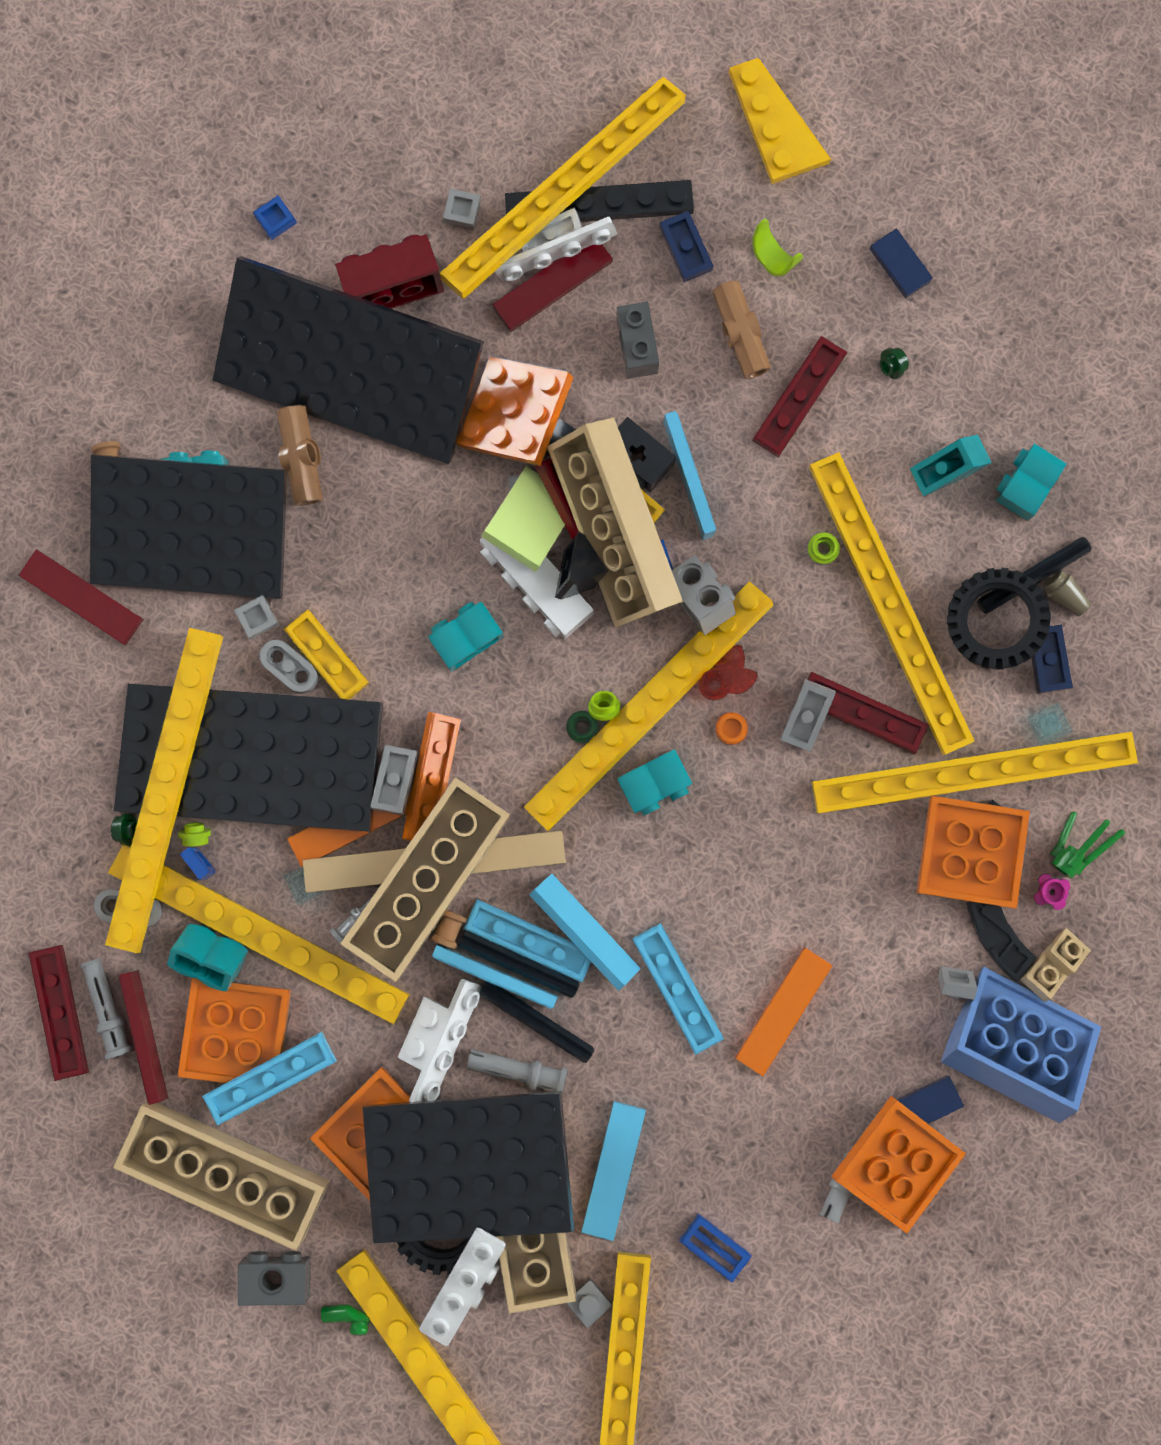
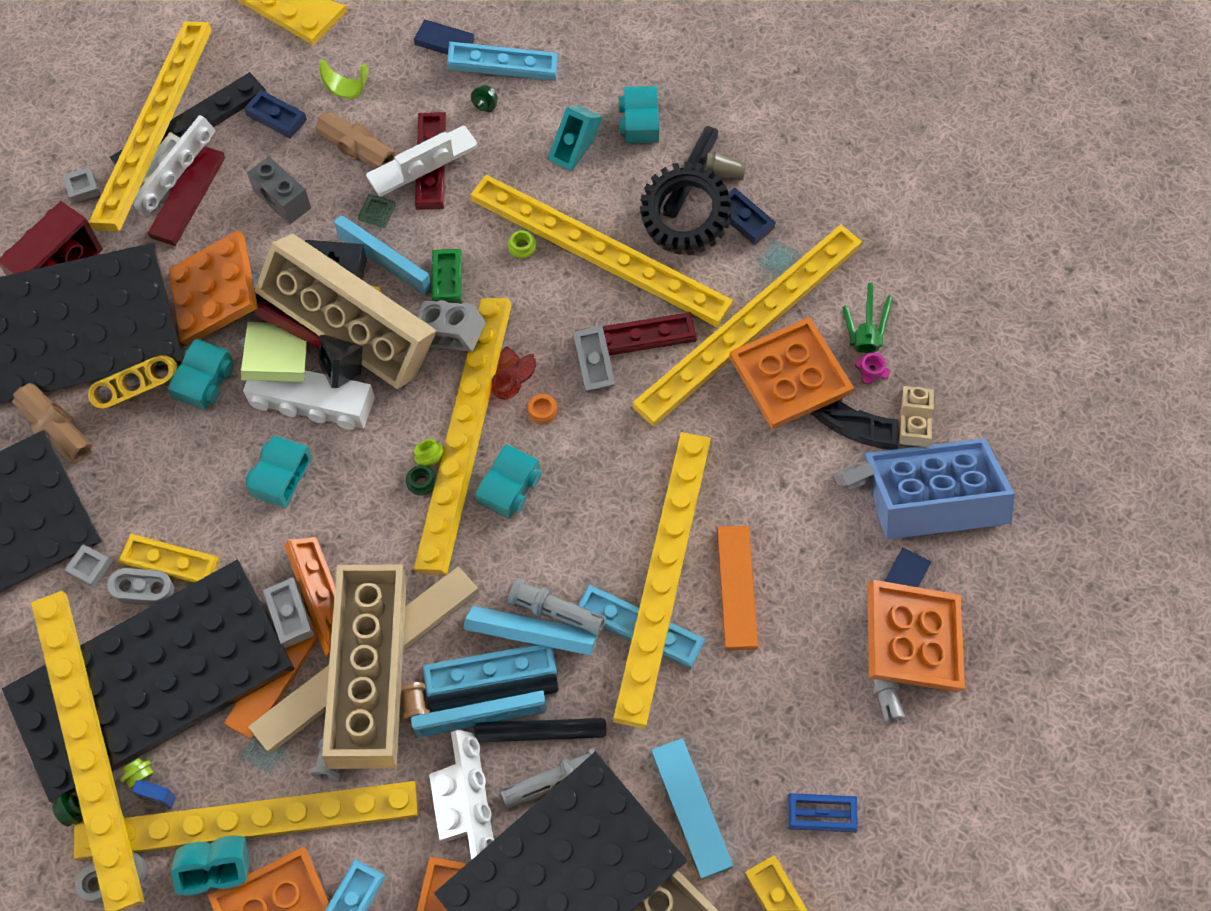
camera: 35 degrees left, 20 degrees down
none -> yellow beam [88,356,178,409]
none -> teal brick [168,339,234,410]
none -> clear green tile [358,194,396,228]
none -> white bracket [366,126,478,196]
none -> green plate [432,249,462,304]
none -> medium azure tile [447,41,558,80]
none -> light grey pin [508,578,606,636]
none -> yellow plate [613,432,711,730]

